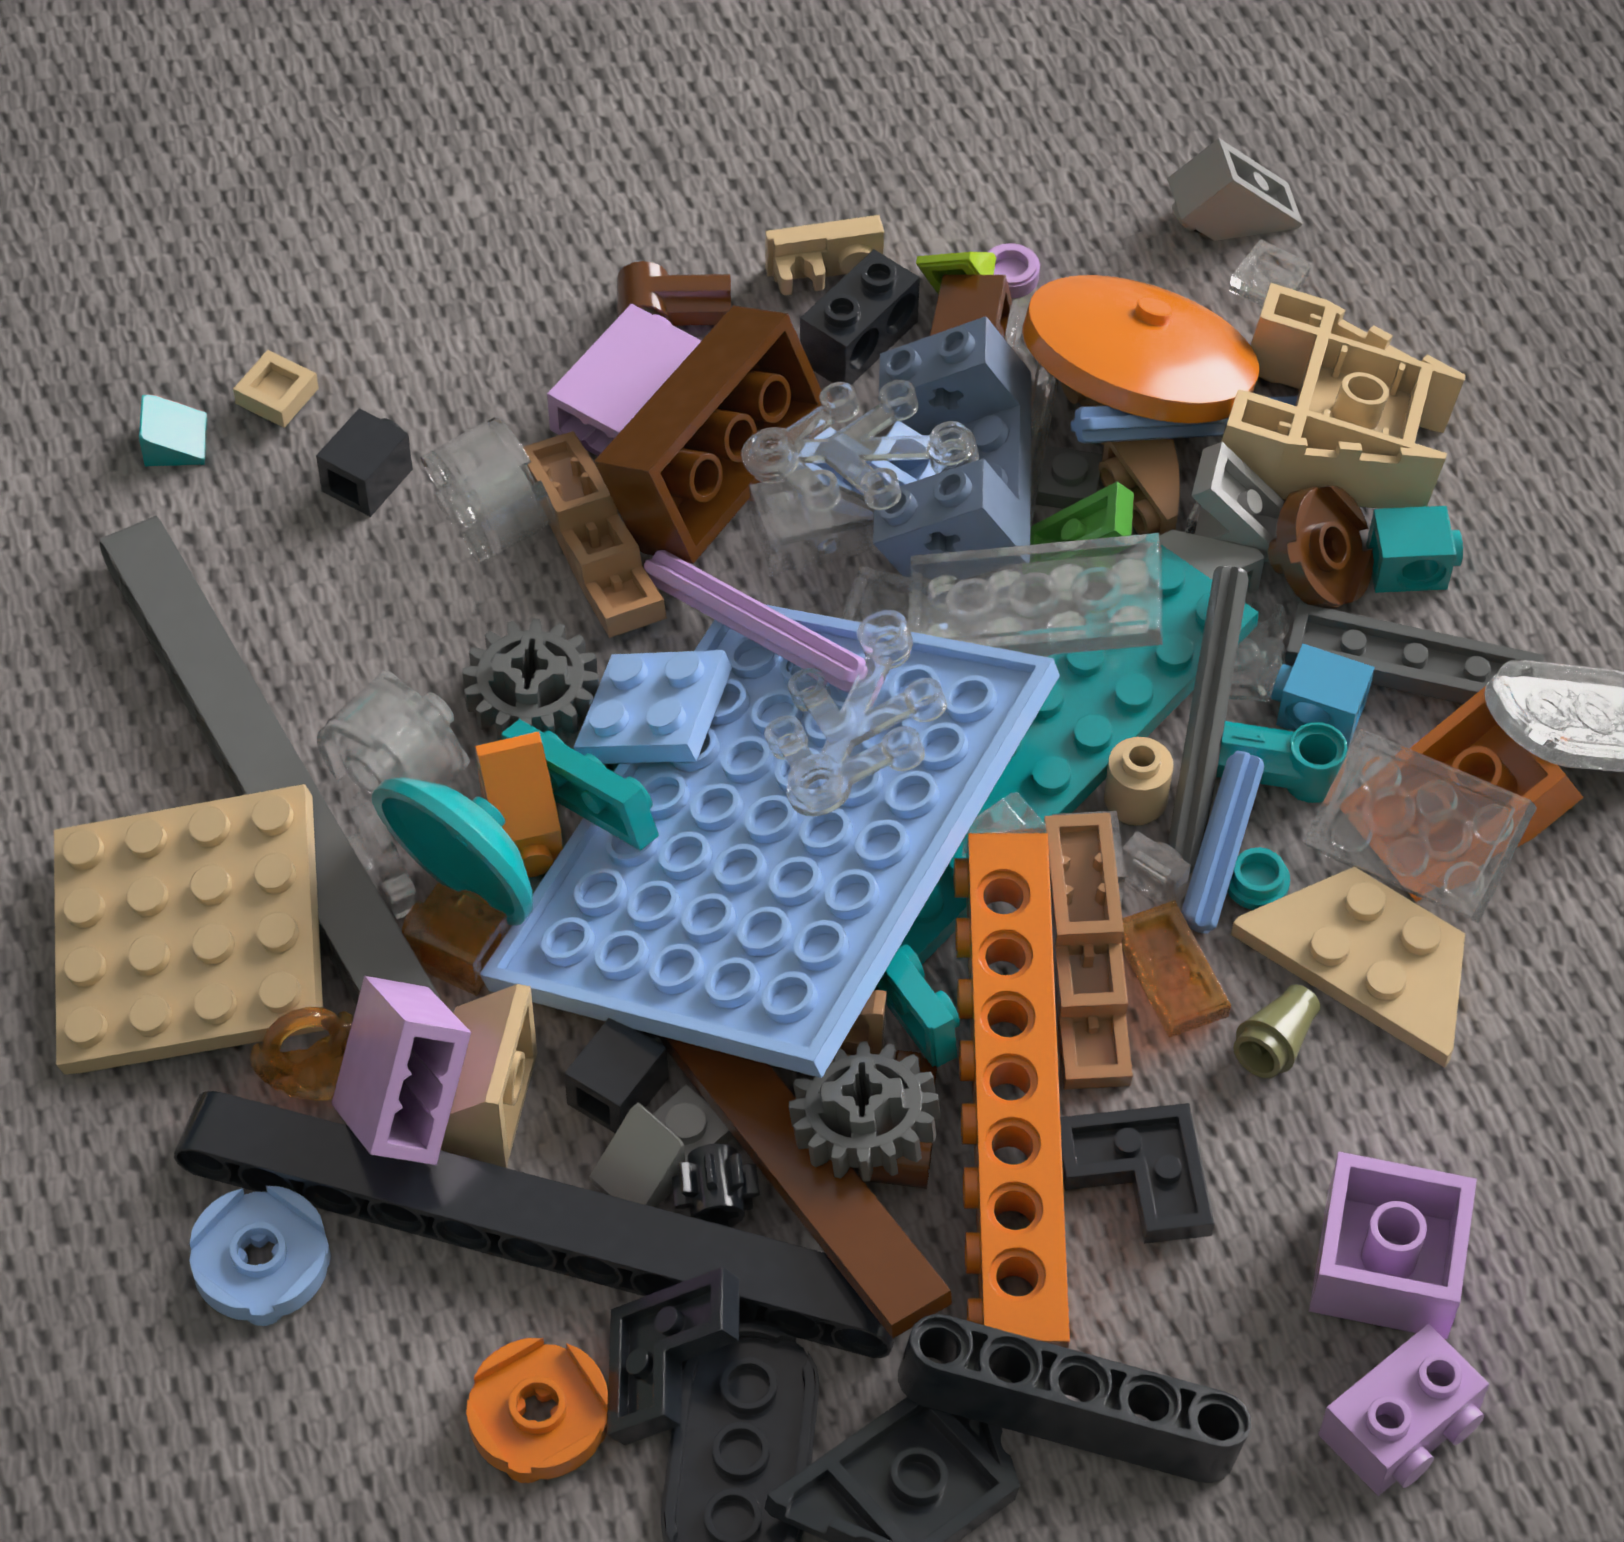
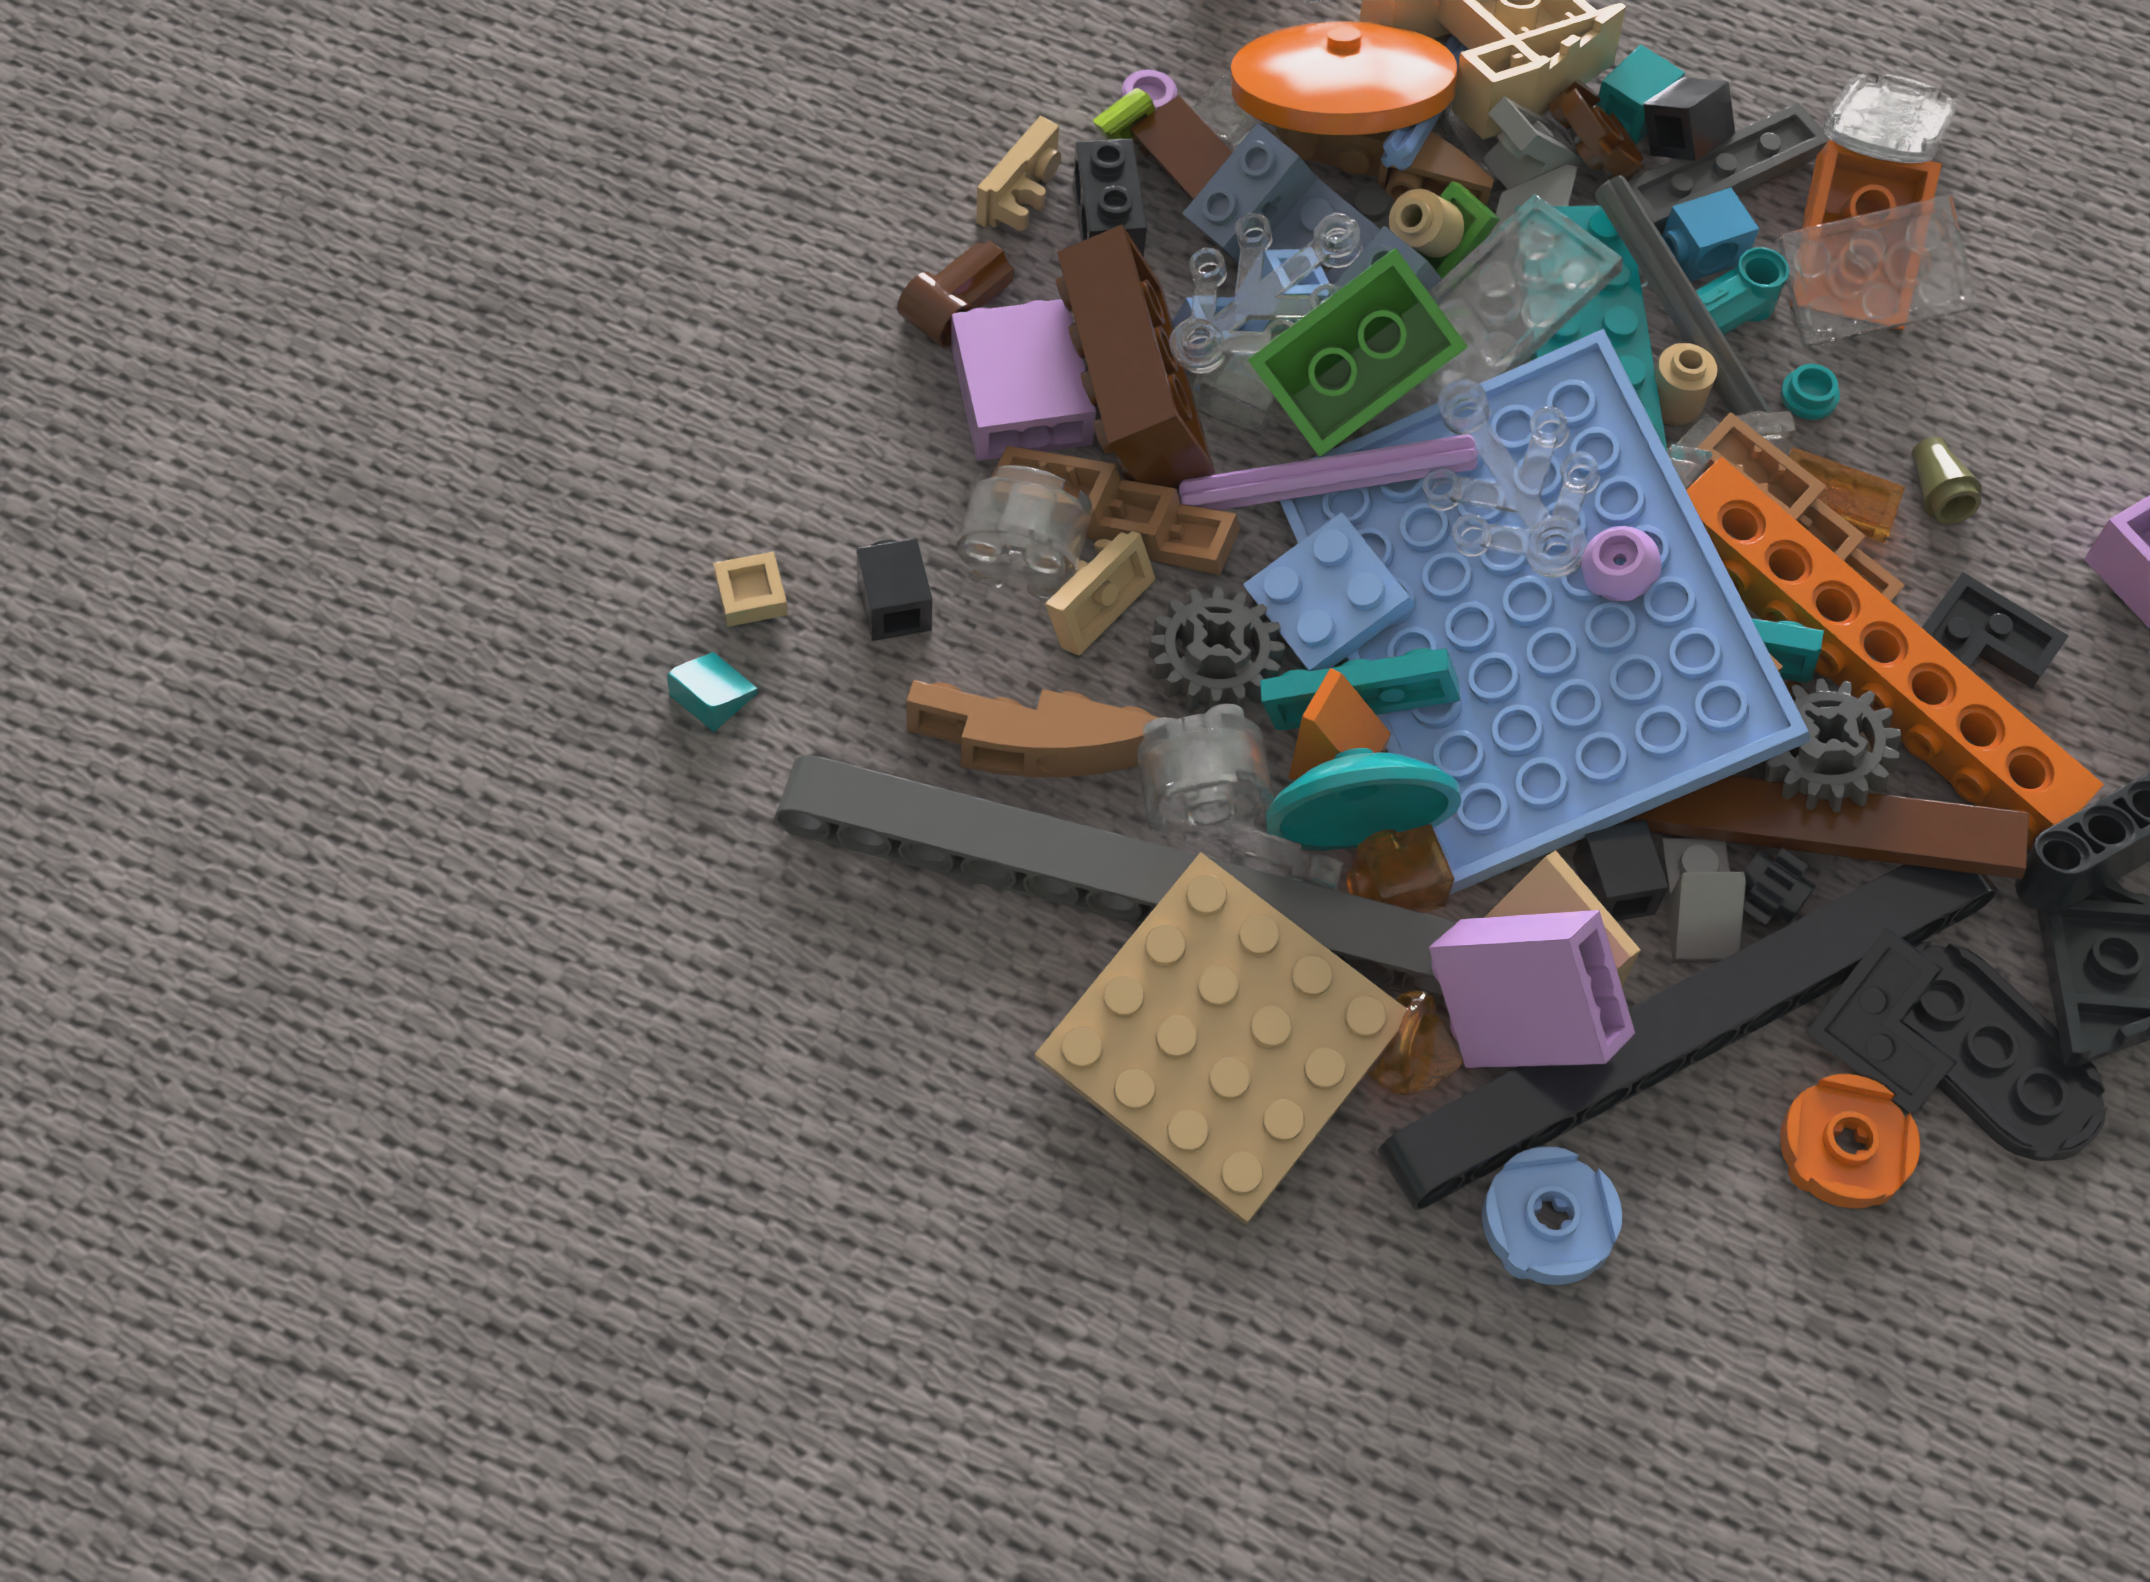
camera: 50 degrees left, 5 degrees up
medium blue axle [1179,751,1264,934] -> none
tan wing [1231,866,1465,1068] -> none
none -> medium nougat slope [906,680,1166,778]
none -> tan plate [1045,531,1156,656]
none -> bright green slope [1248,247,1468,457]
none -> tan brick [1389,189,1464,258]
none -> lavender plate [1581,526,1662,601]
none -> black brick [1643,77,1736,161]

